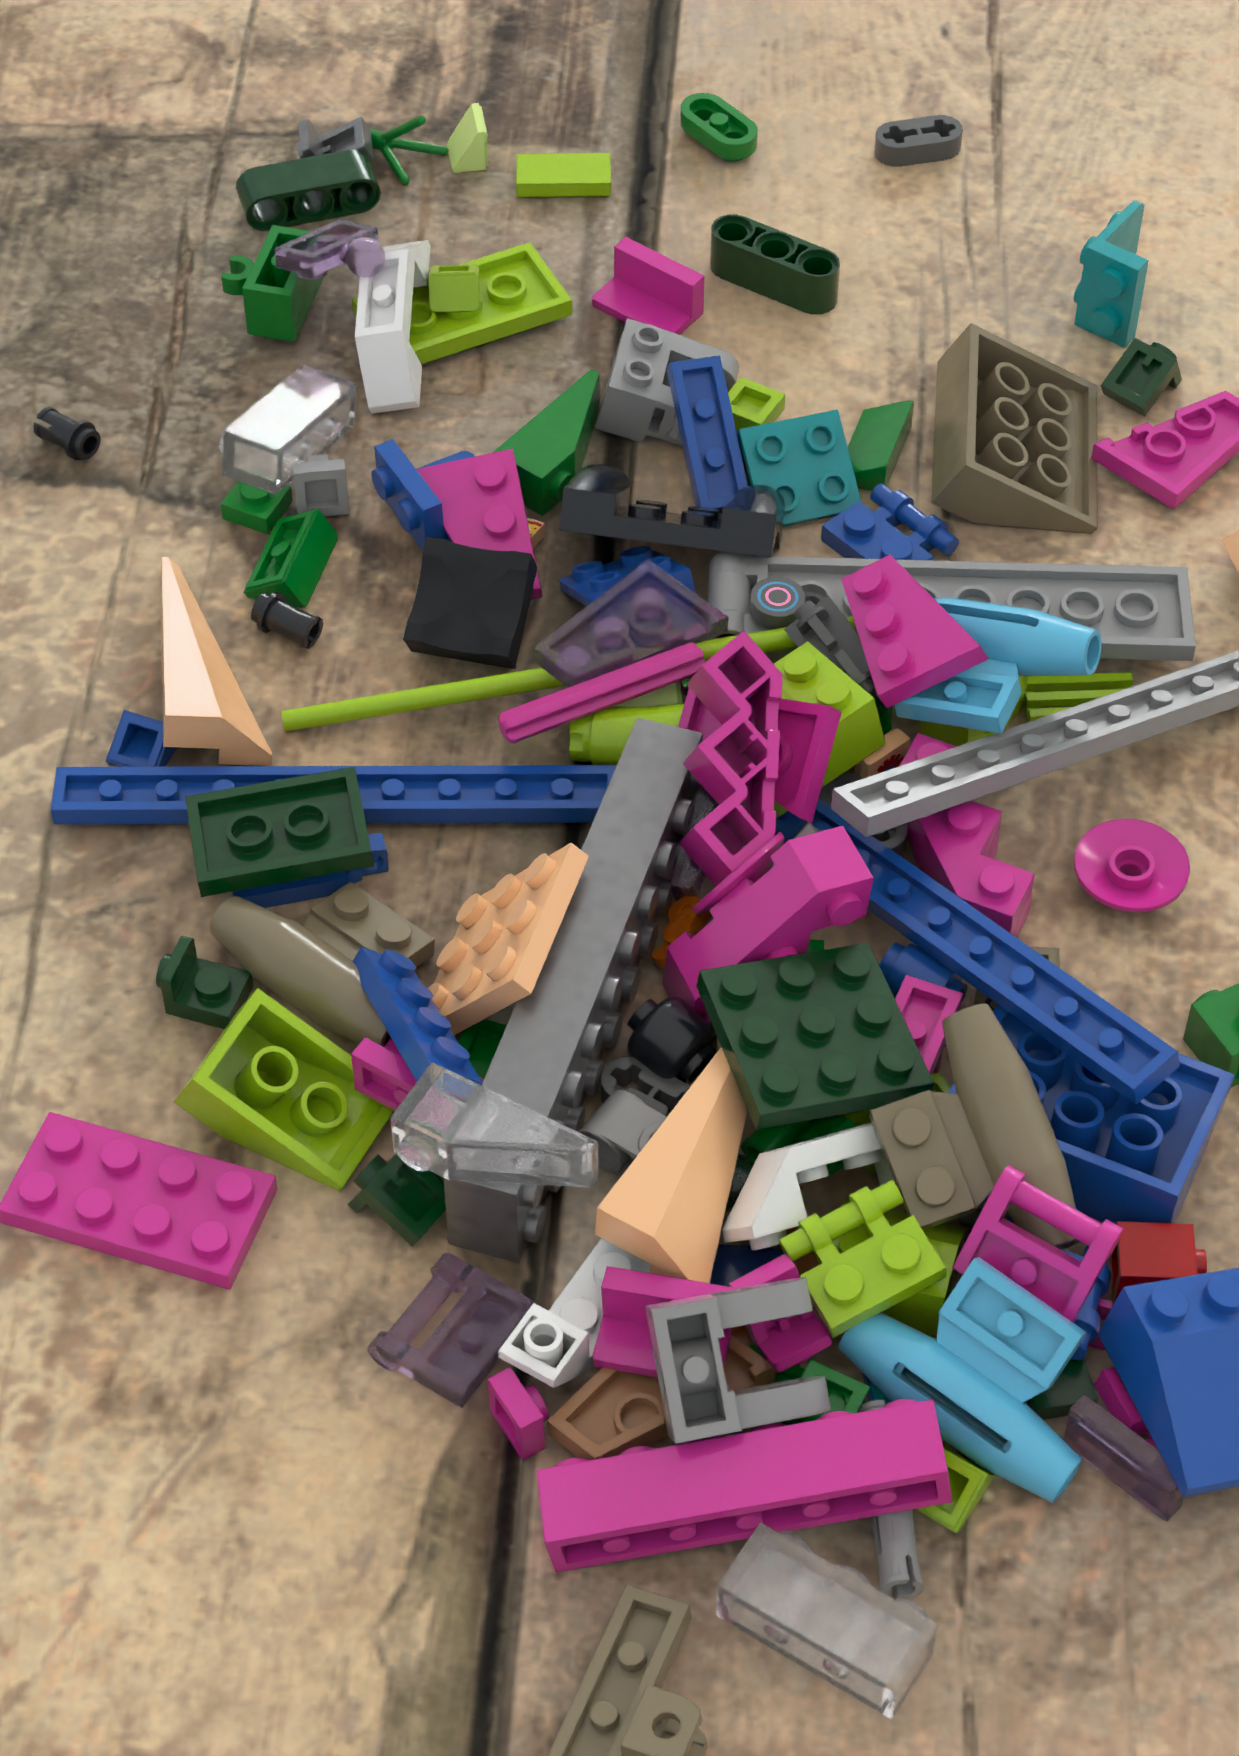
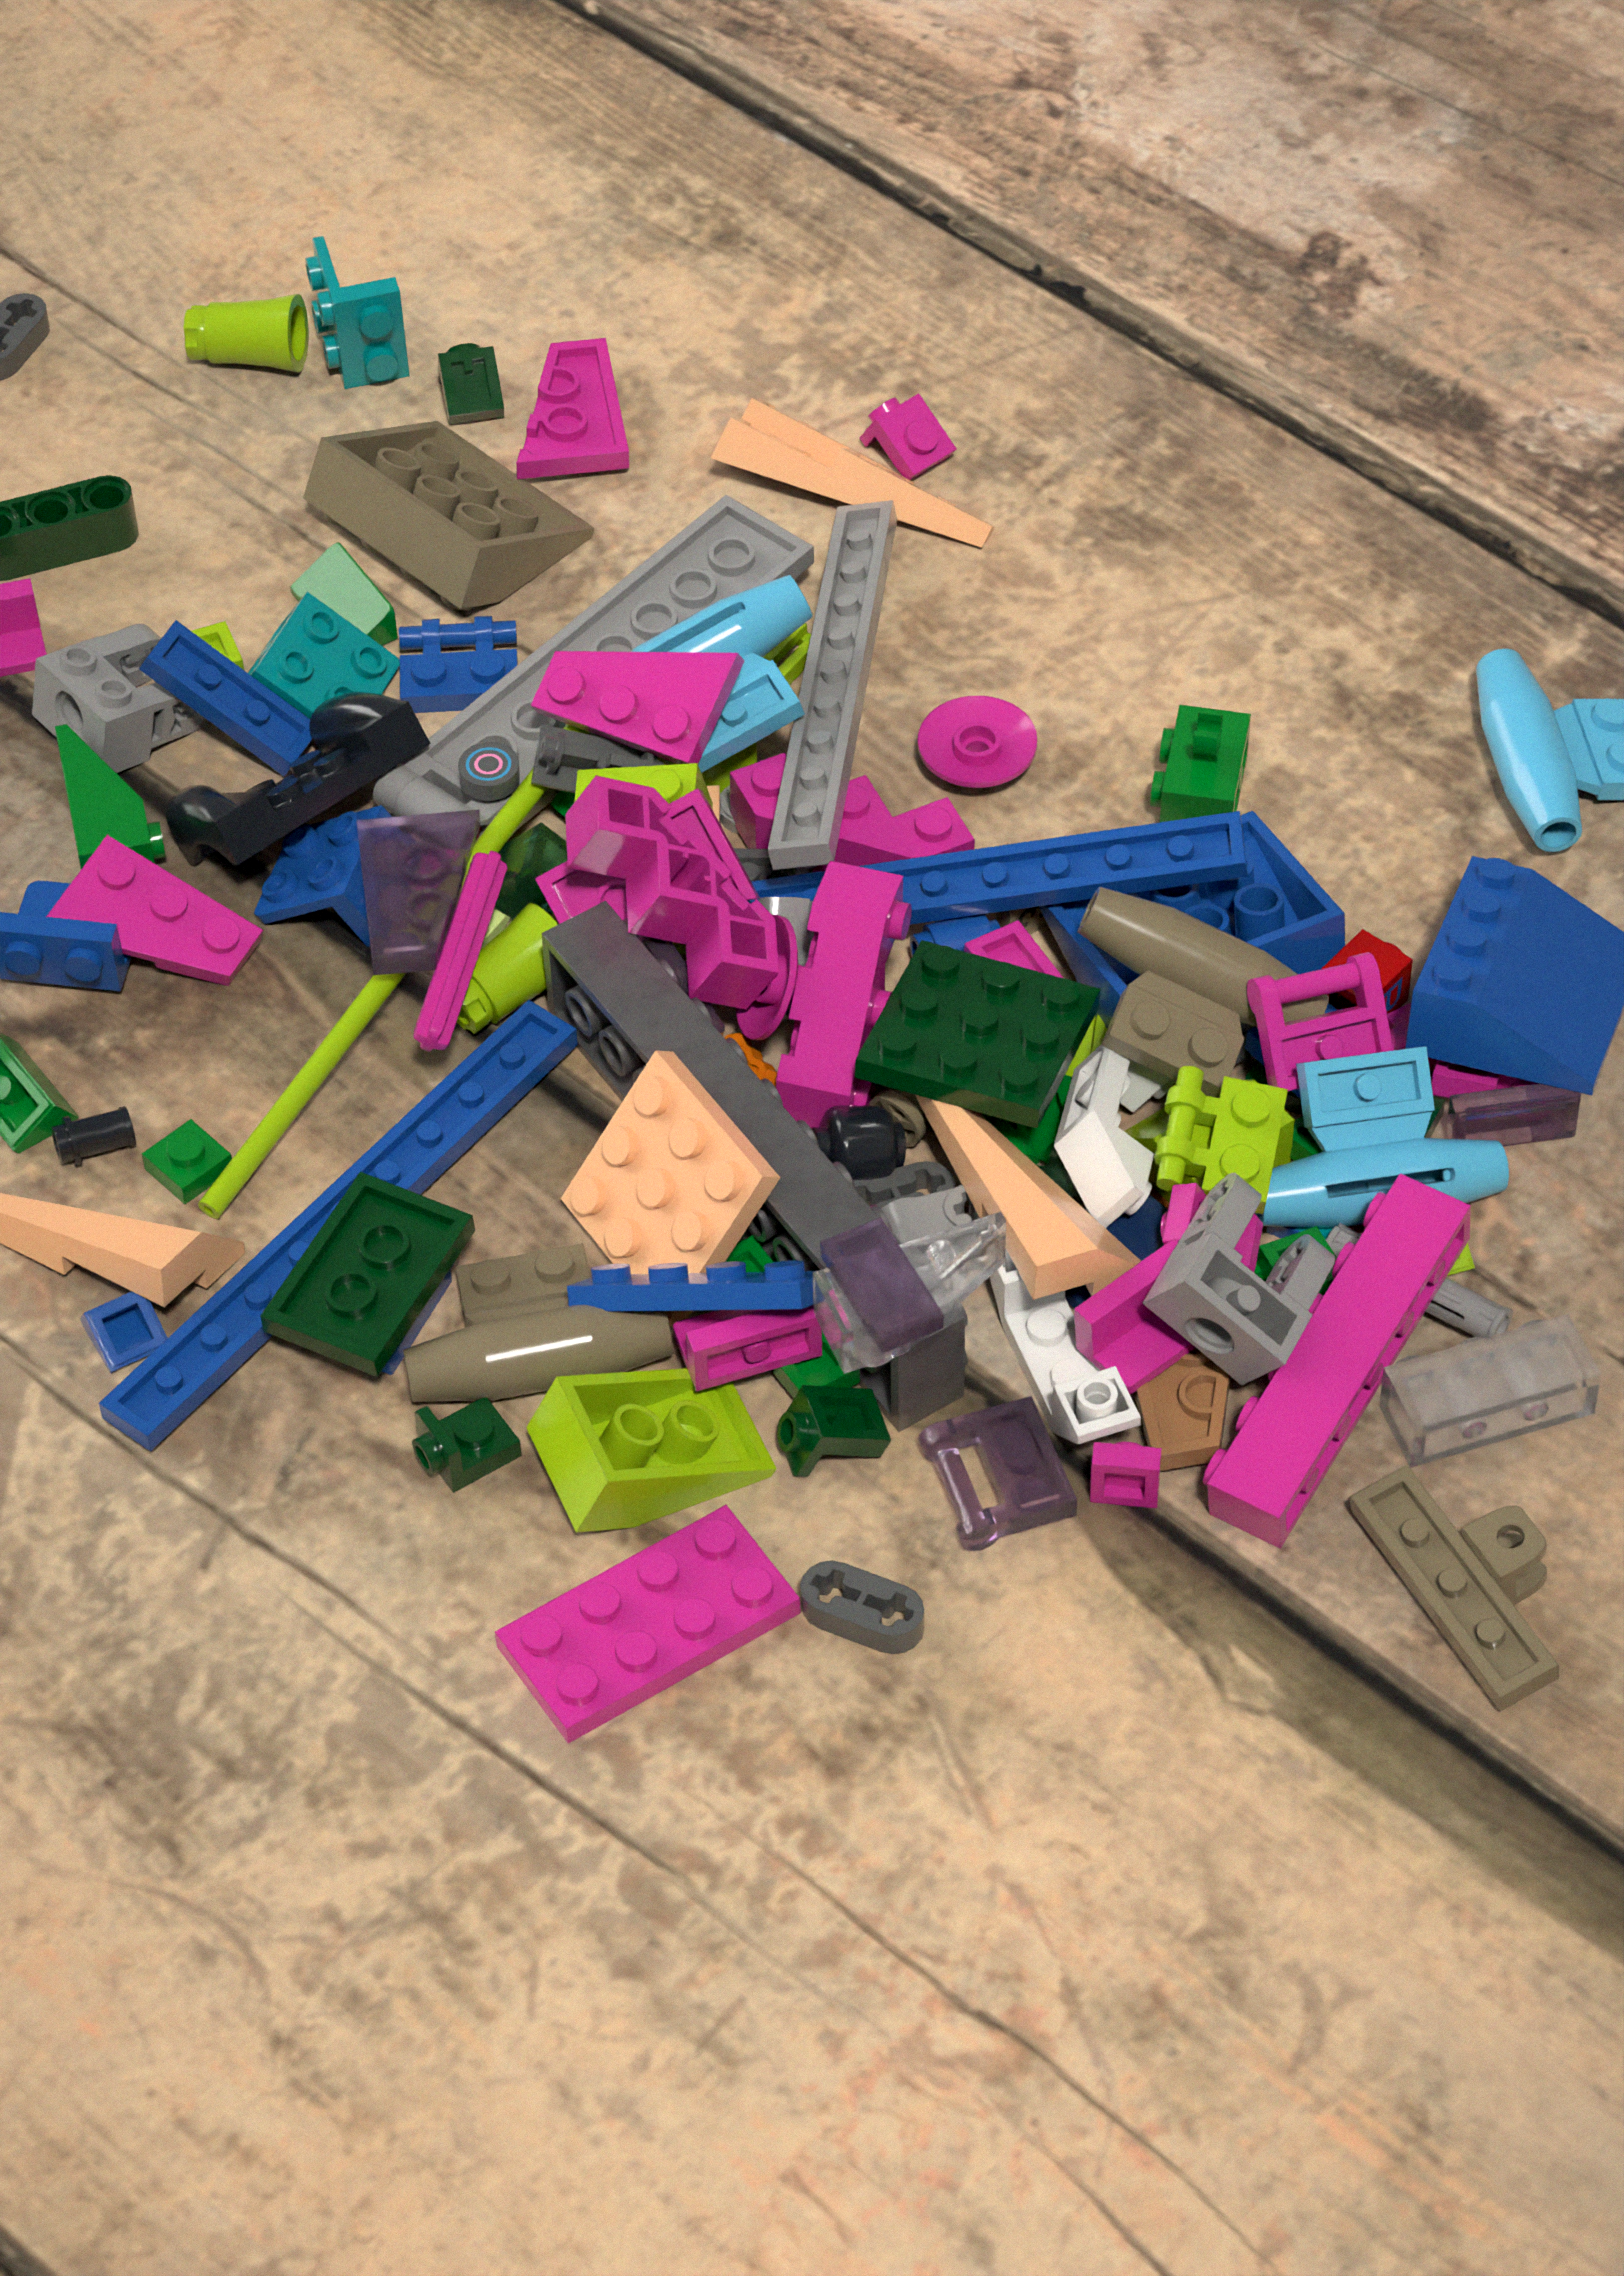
camera: 50 degrees left, 0 degrees up
black brick [403,537,538,669] -> none
none -> green plate [142,1119,232,1205]
none -> lime plant [183,294,309,372]
none -> dark grey beam [800,1560,924,1654]
none -> clear purple tile [820,1217,944,1354]

